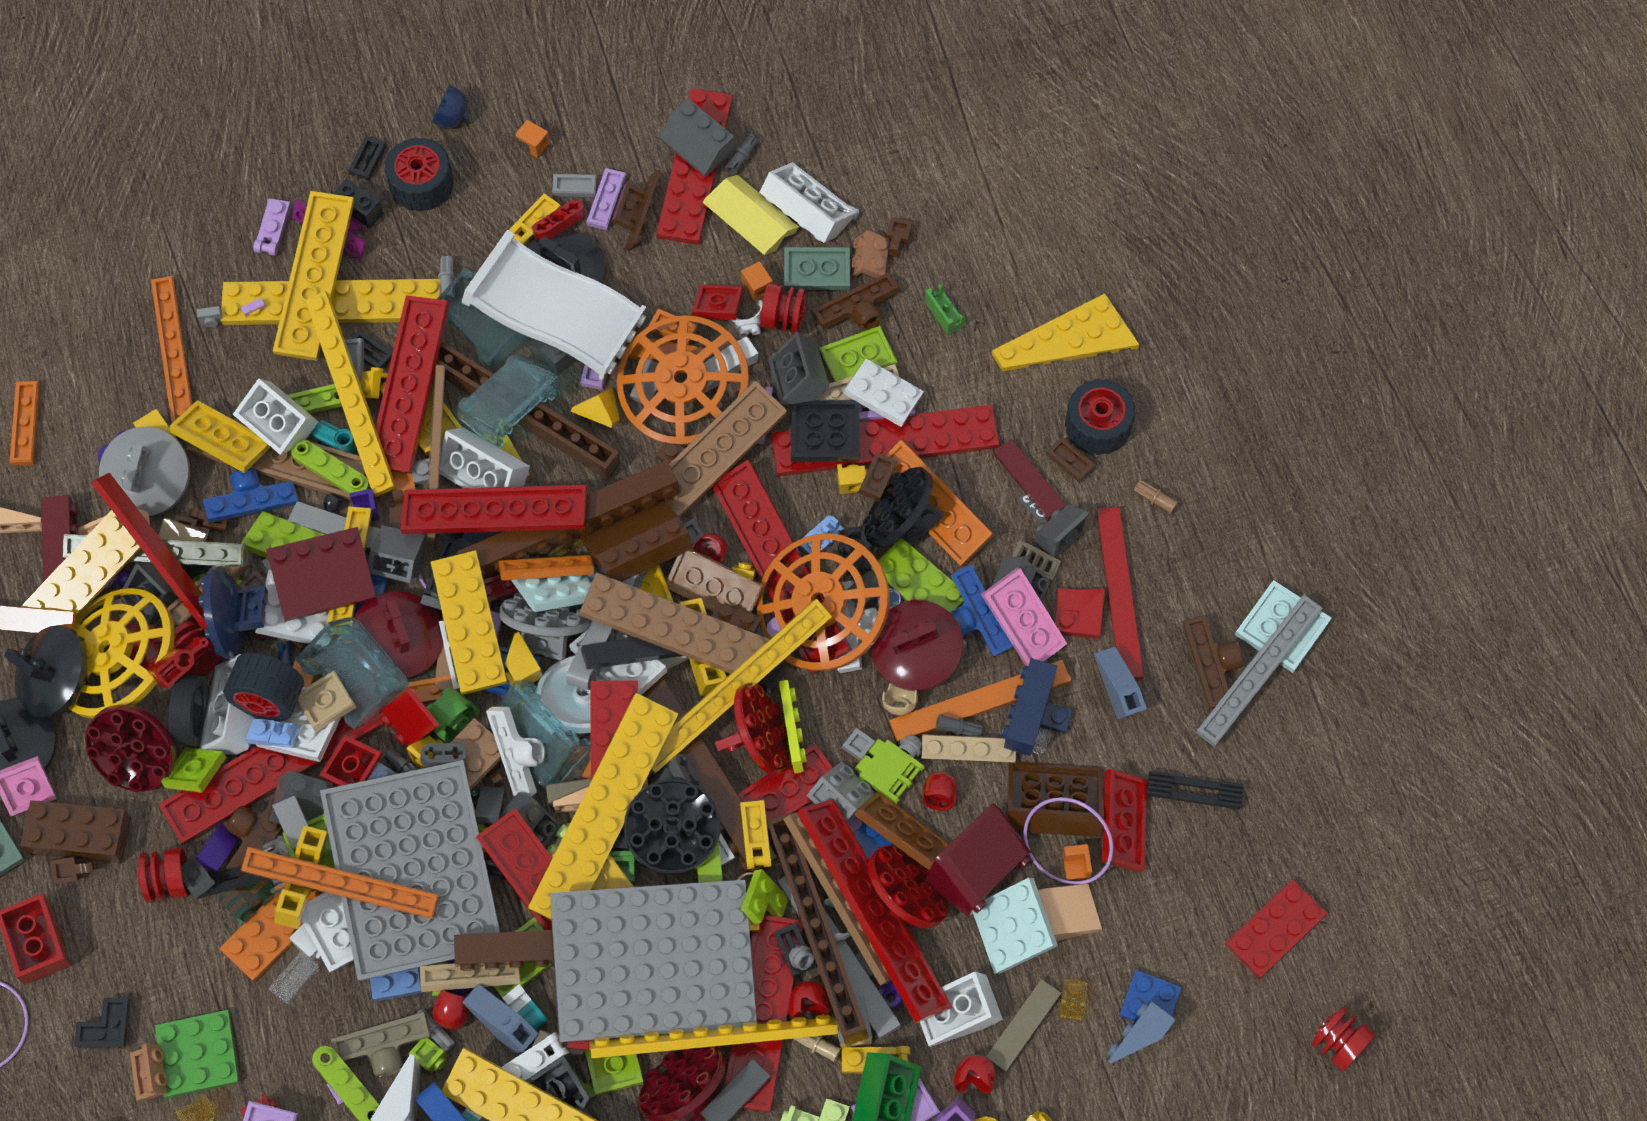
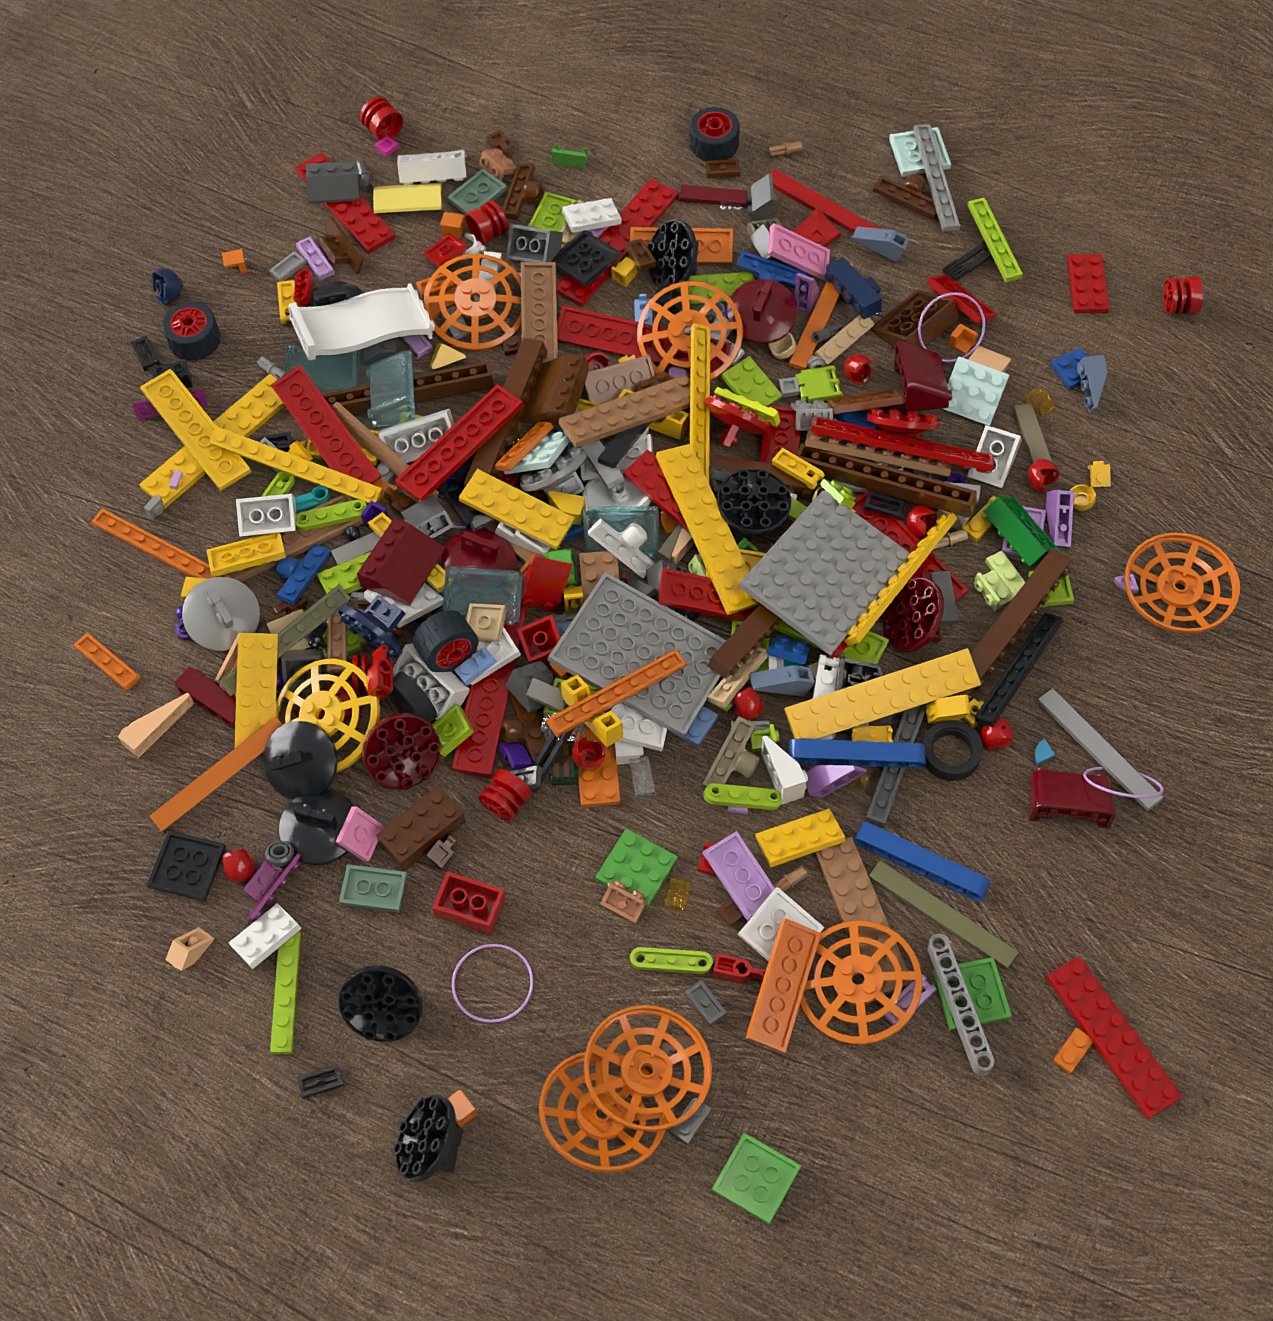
camera: 45 degrees left, 5 degrees down
black plate [74,998,130,1048] -> none
red tile [91,472,207,631] -> none
lavender plate [254,198,291,256] -> none
dark grey beam [420,743,467,767] -> none
light grey plate [789,945,814,970] -> none
yellow wing [992,294,1139,372] -> none
none -> red wheel [359,96,404,141]
none -> dark pink plate [375,135,399,157]
none -> red helmet [572,737,606,770]
none -> lime plate [721,356,782,407]
none -> blue plate [767,635,812,664]
none -> medium lavender slope [794,273,819,314]
none -> lime plate [968,197,1023,283]

